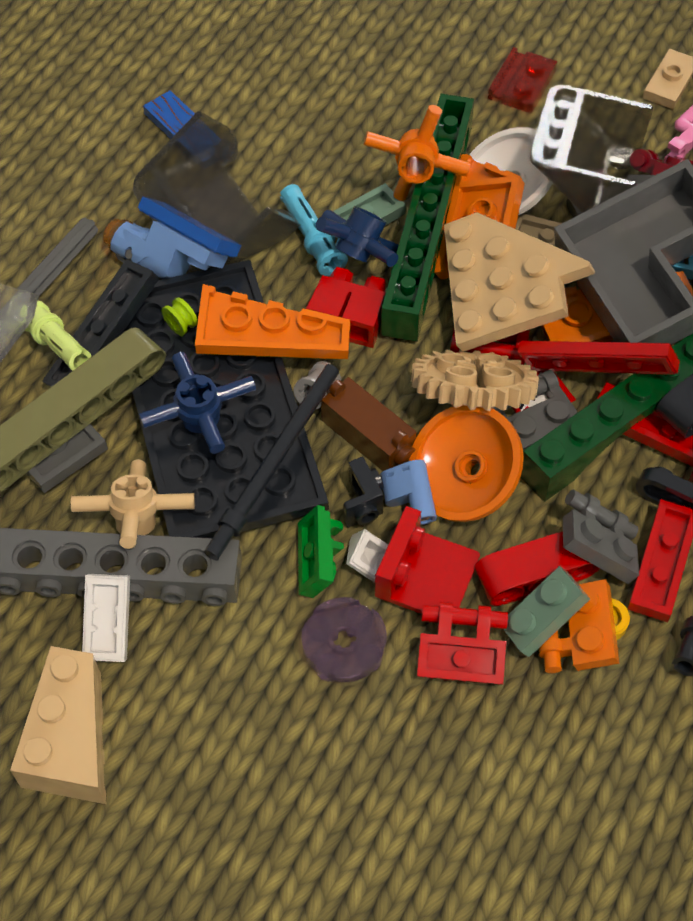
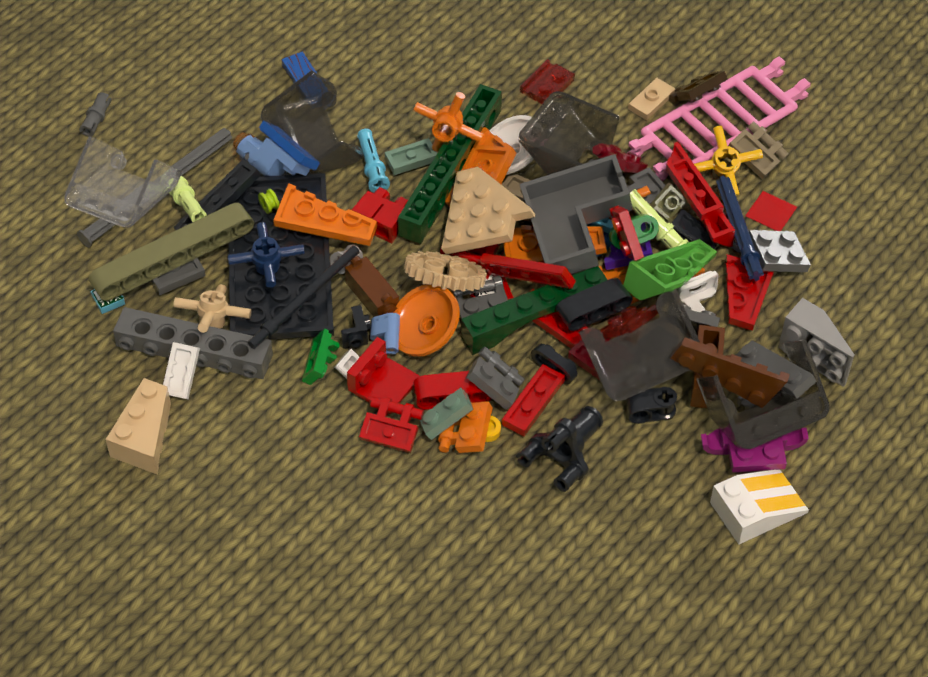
camera: 10 degrees right, 5 degrees down
plate [302,597,387,682] -> none
dark blue bar [316,206,399,267] -> none

